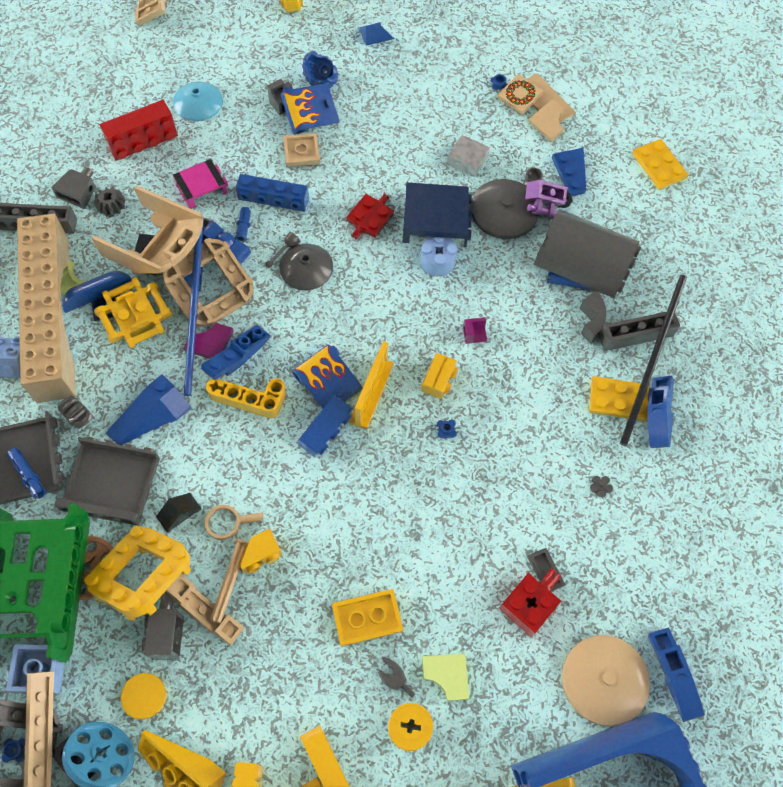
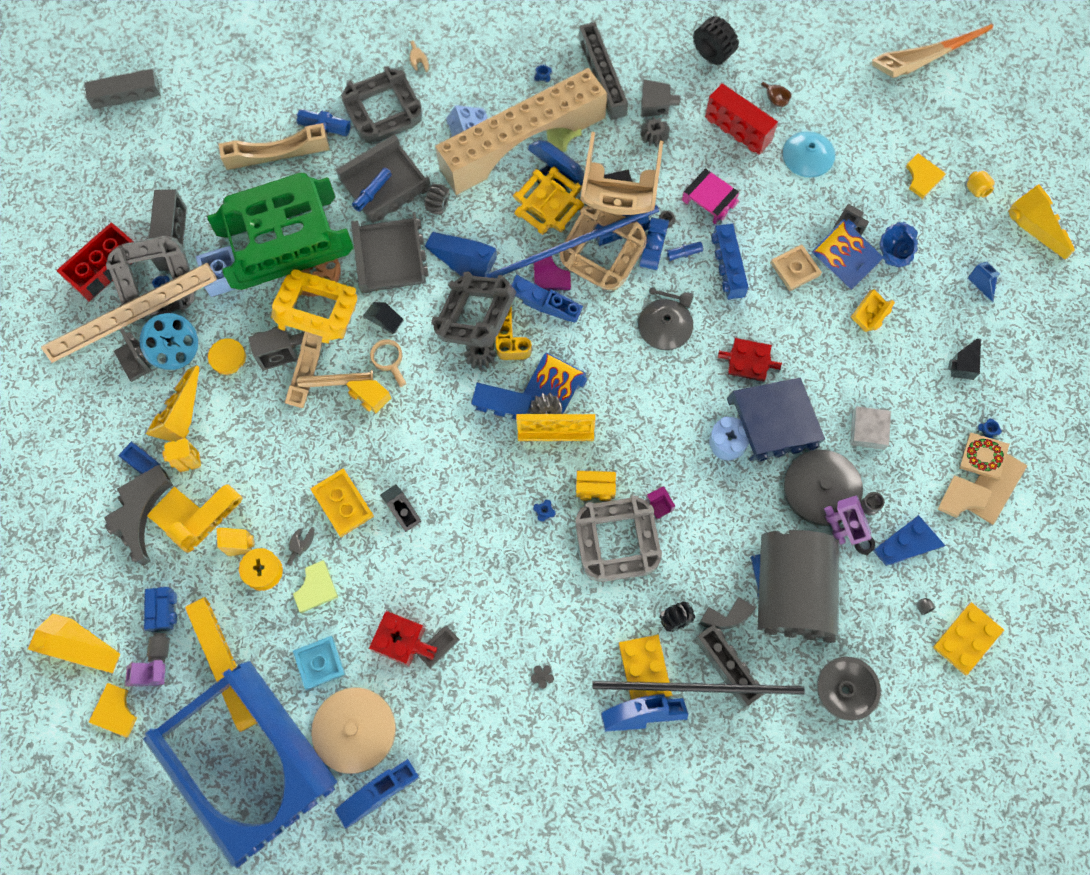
camera: 75 degrees right, 5 degrees up
none -> yellow slope [217,527,255,556]
none -> medium azure plate [293,636,346,690]
none -> black slope [380,484,421,532]
none -> dark grey plate [431,272,516,347]
none -> dark grey gear [464,344,496,371]
none -> dark grey gear [530,393,563,414]
none -> light grey plate [576,496,662,582]
none -> black gear [659,601,696,632]
none -> black tyre [693,16,739,65]
none -> reddish brown piece [761,81,792,107]
none -> dark grey dish [817,657,881,721]
none -> yellow bracket [851,289,895,332]
none -> yellow tile [906,153,946,199]
none -> dark grey hinge [917,598,936,615]
none -> black slope [948,338,981,380]

